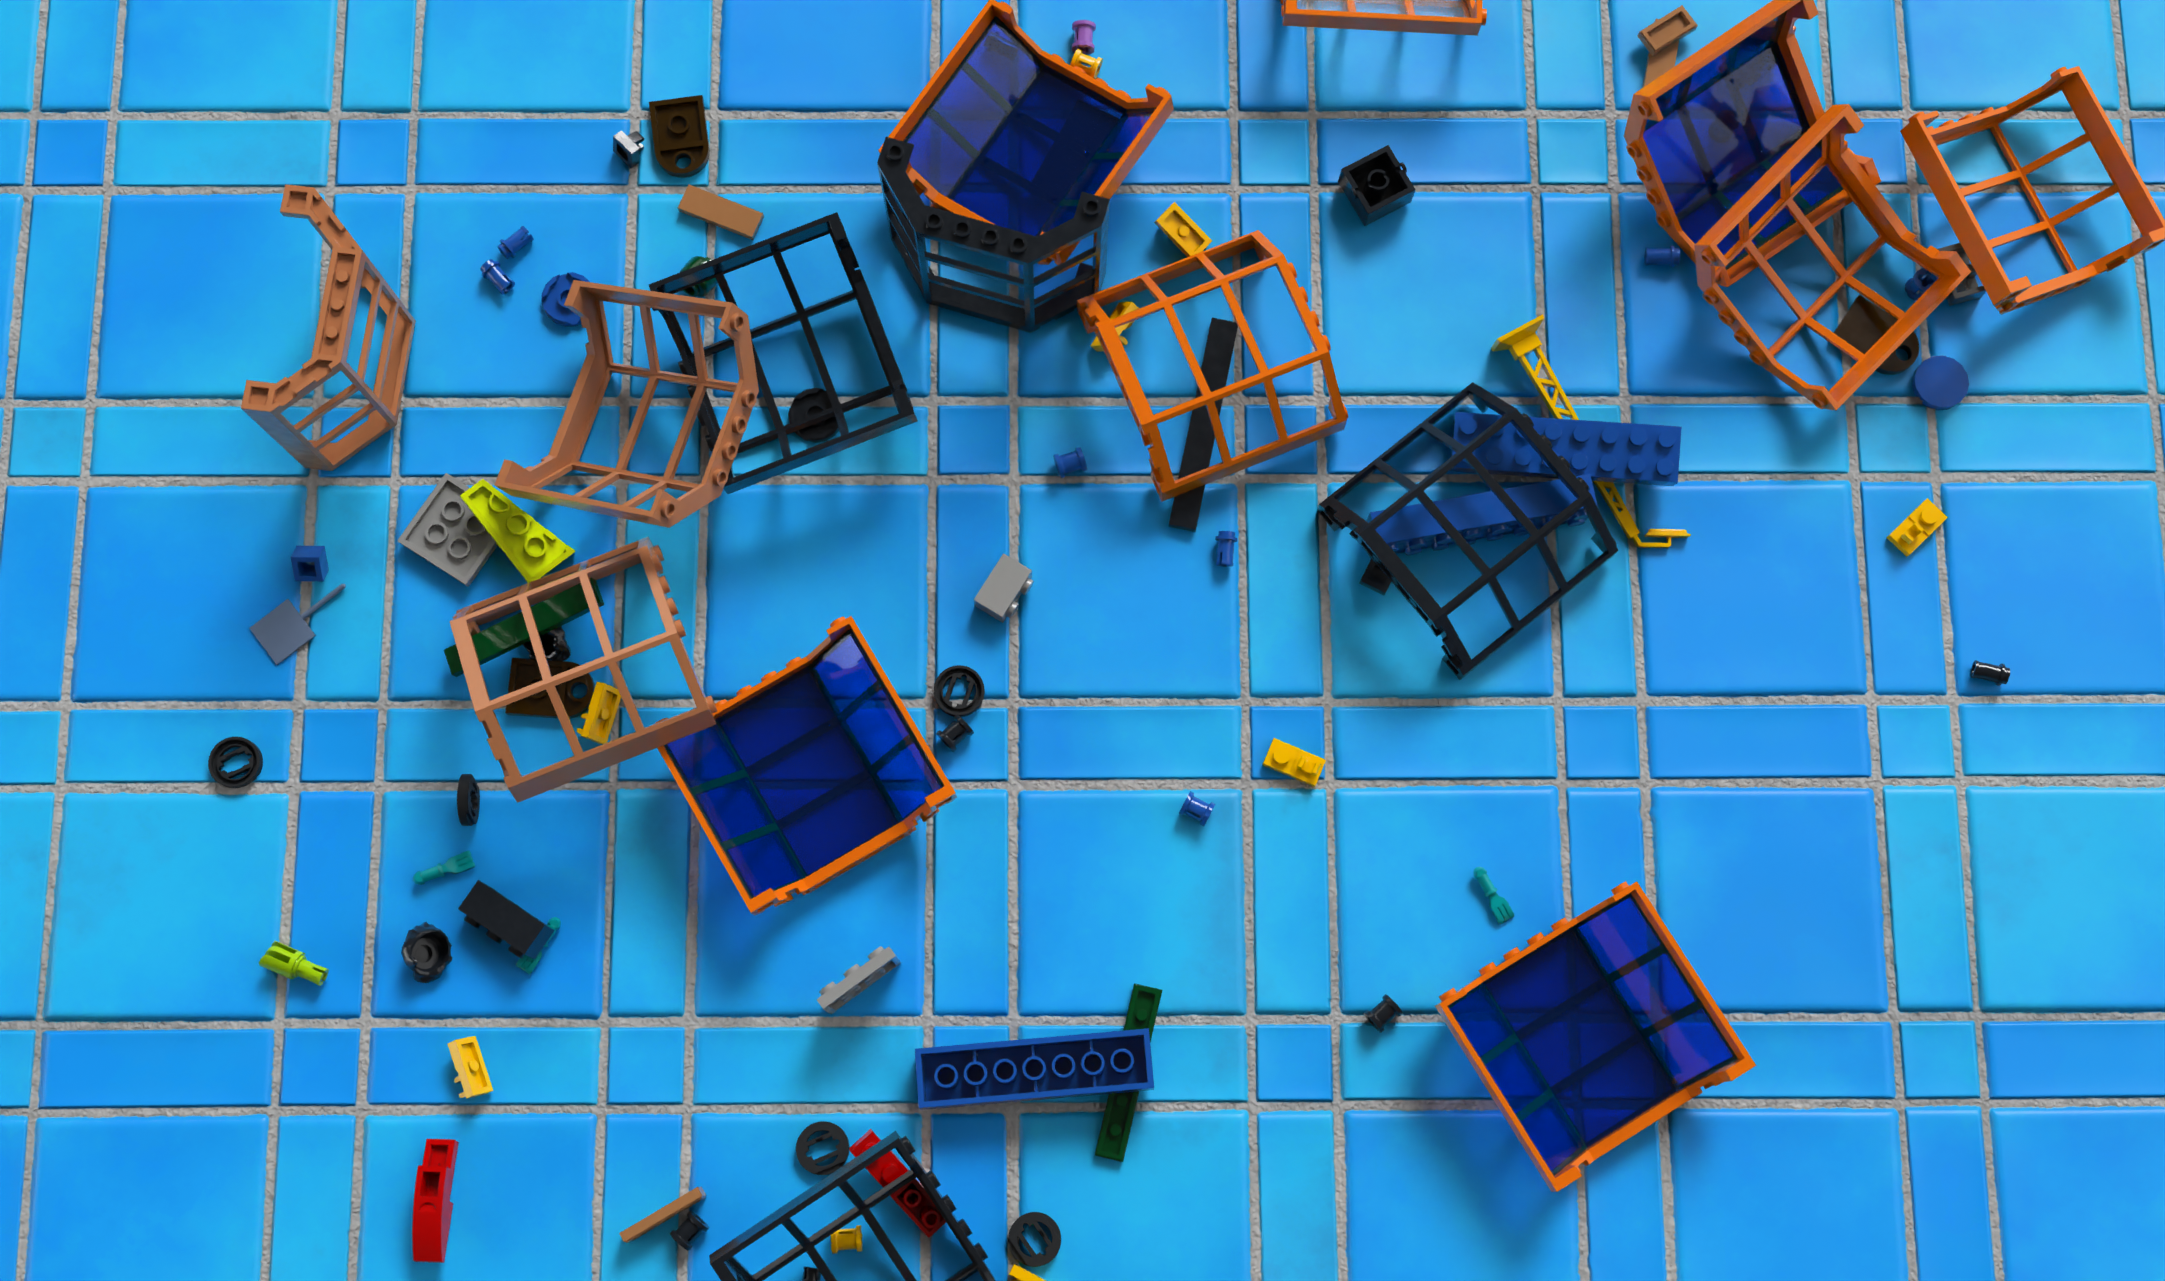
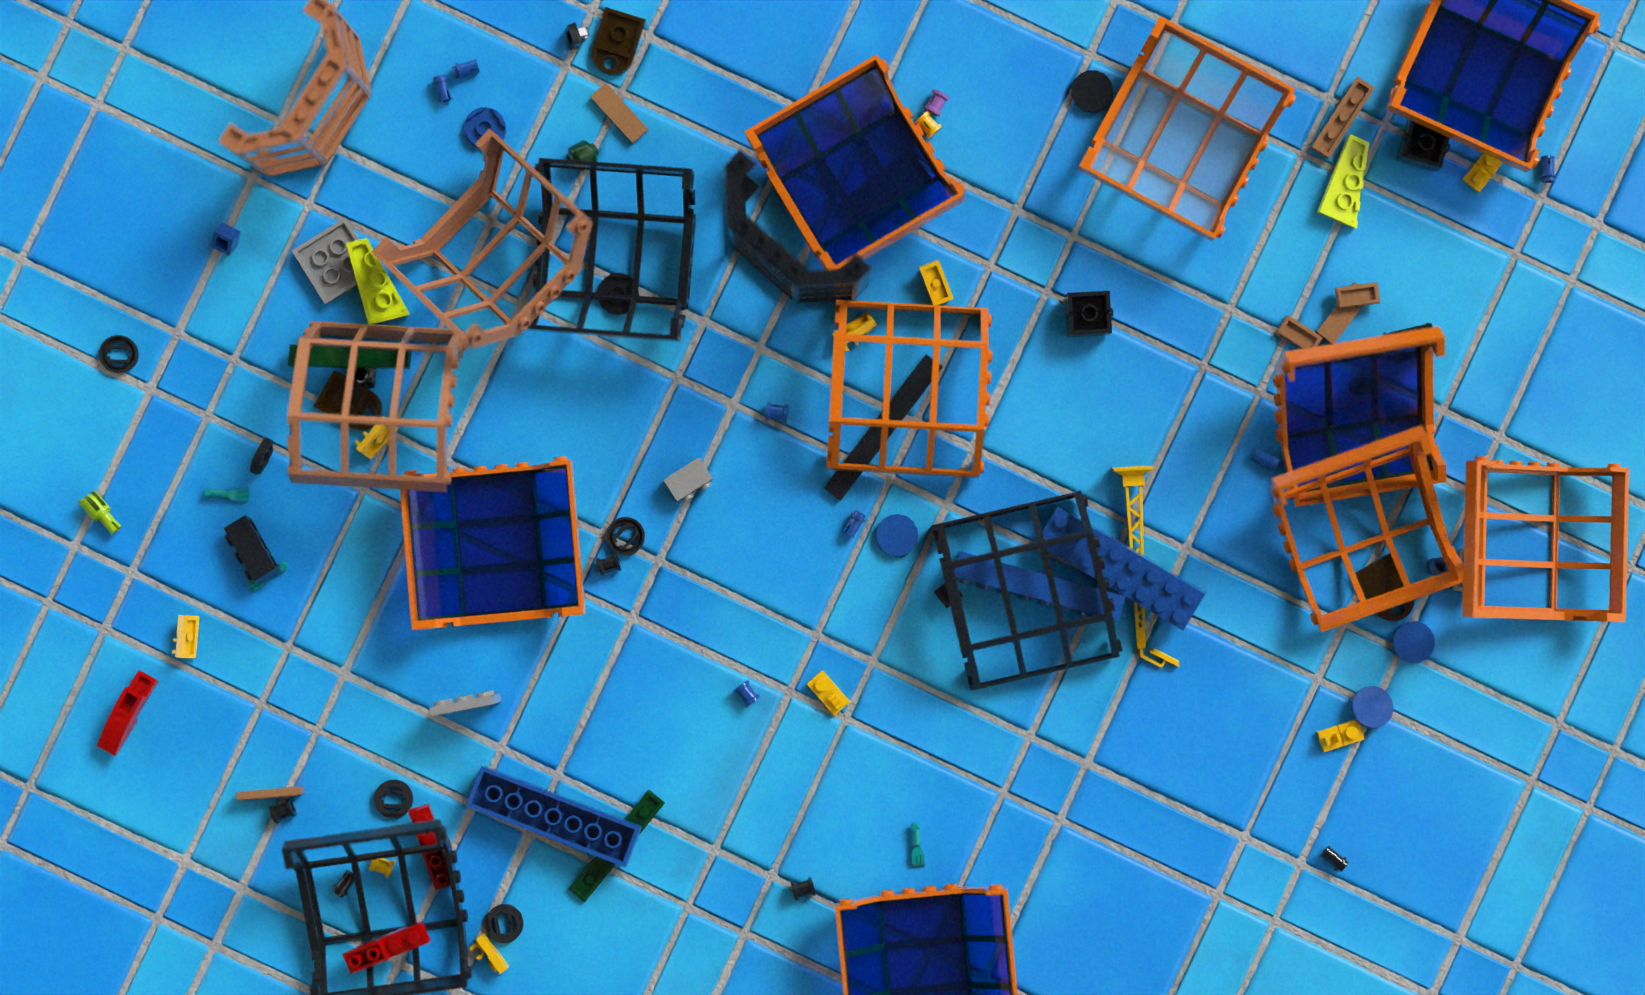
camera: 25 degrees right, 10 degrees up
sand blue piece [250,584,346,665] -> none
black hair [401,922,452,983] -> none
none -> blue tile [876,514,918,556]
none -> medium nougat tile [1276,315,1323,349]
none -> blue tile [1350,686,1394,729]

